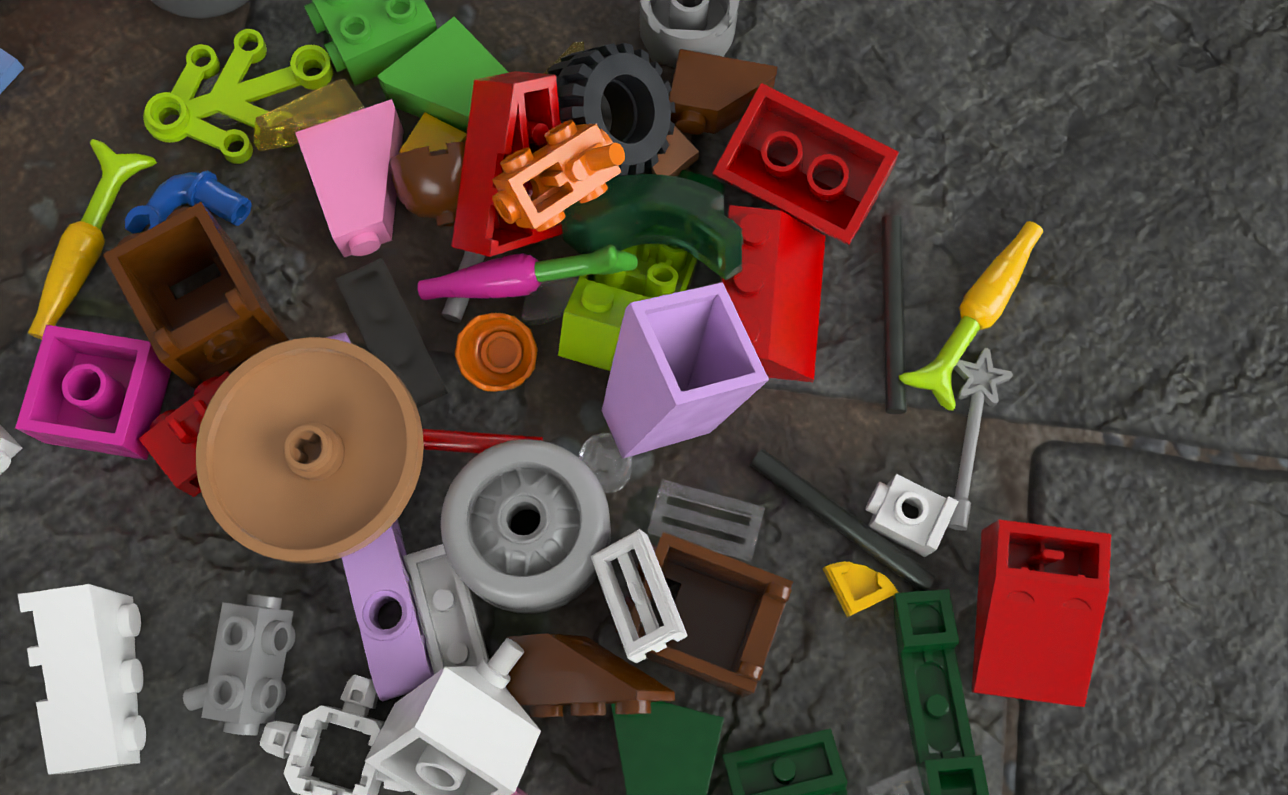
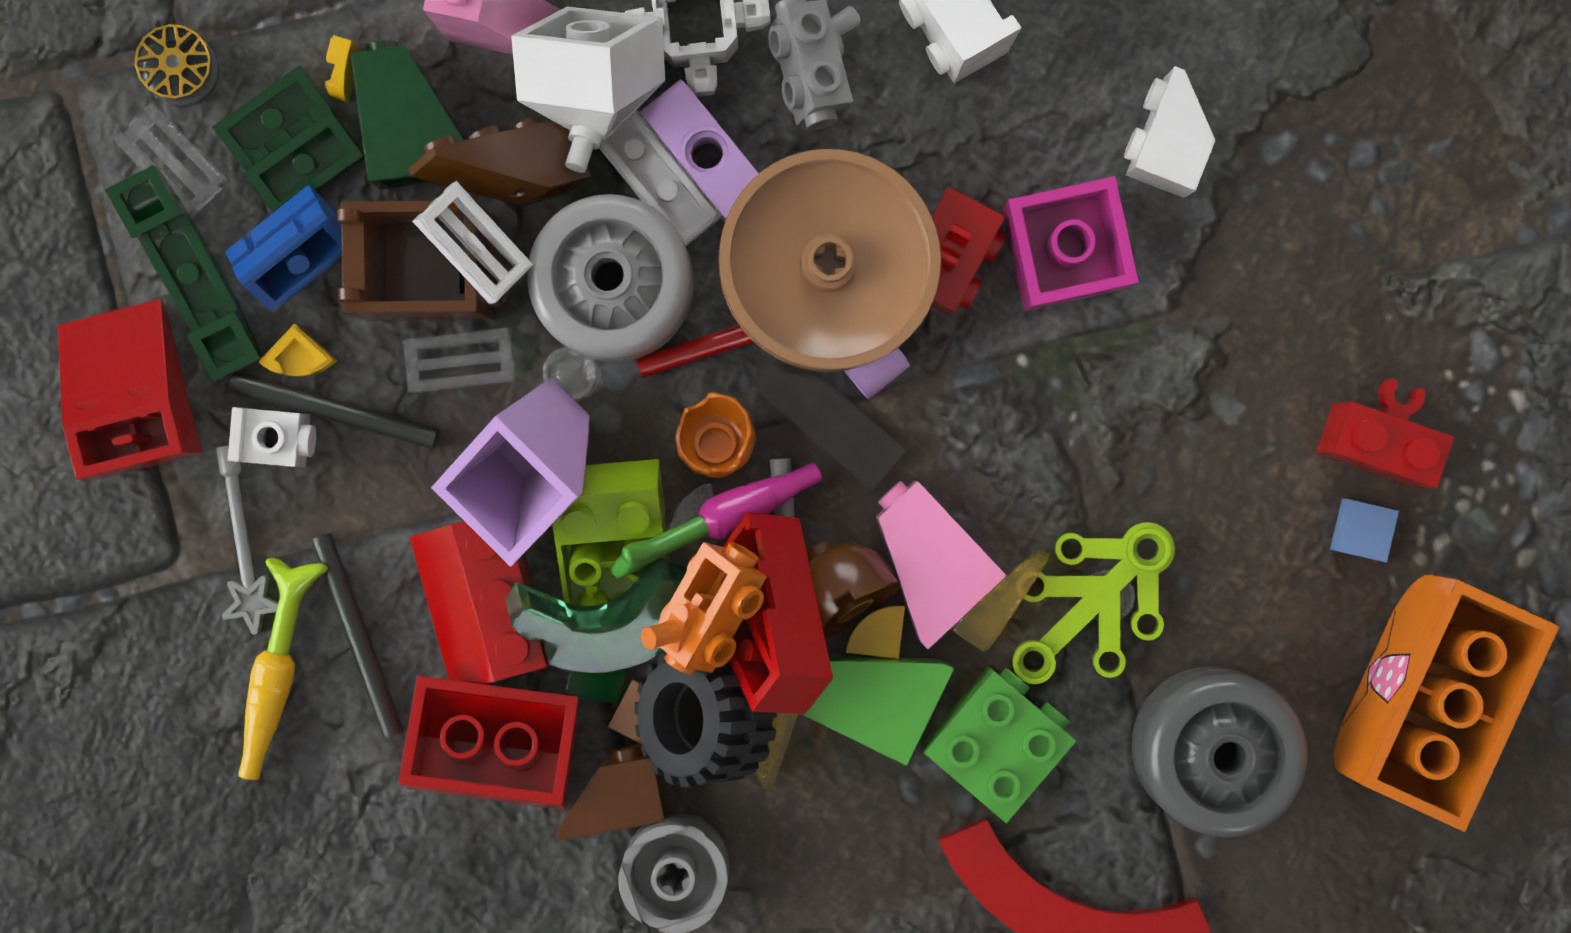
camera: 160 degrees right, 15 degrees up
yellow piece [28,139,157,340] -> none
reddish brown container [103,202,289,389] -> none
blue piece [125,170,252,234] -> none
none -> blue brick [225,185,342,312]

